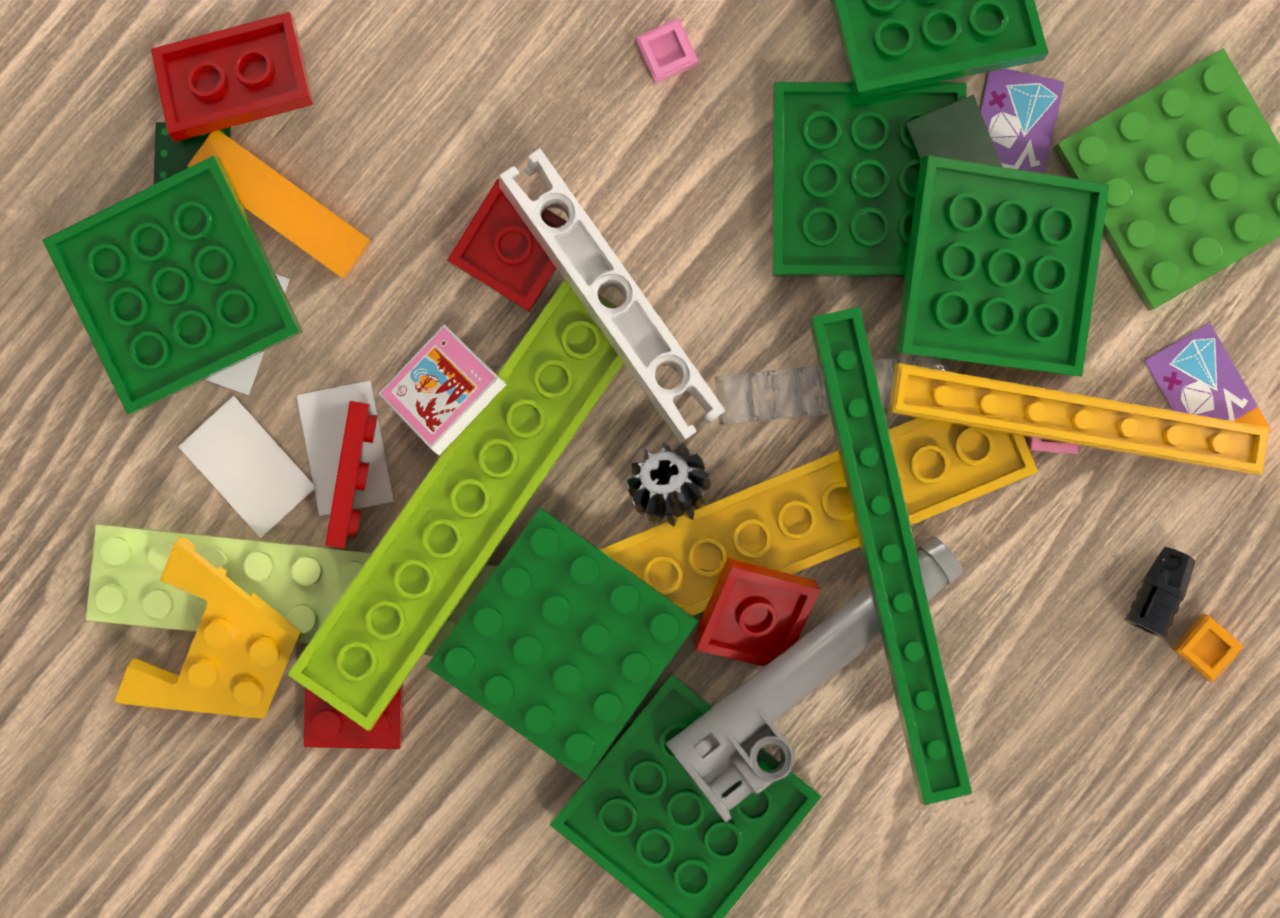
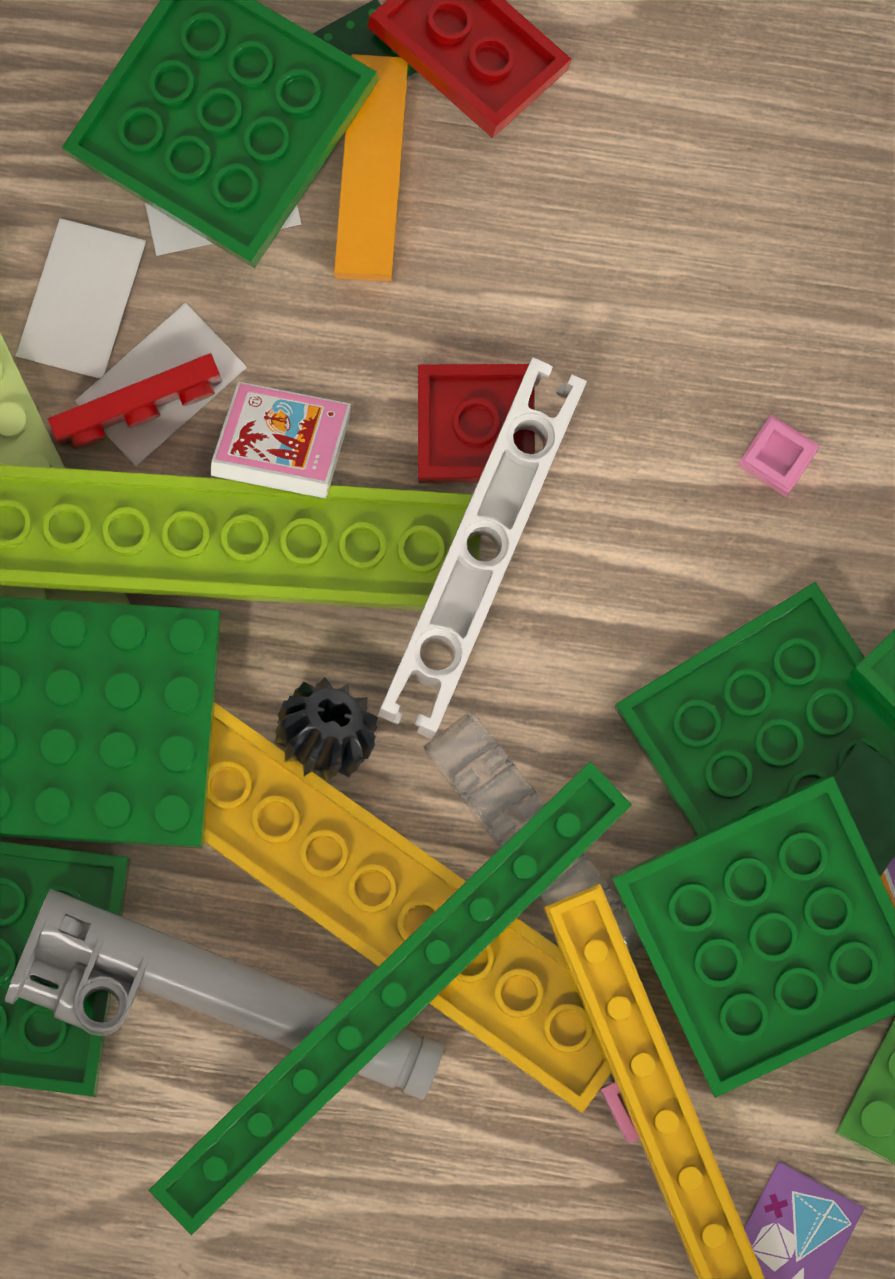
camera: 65 degrees right, 10 degrees down
red plate [692,558,820,667] -> none

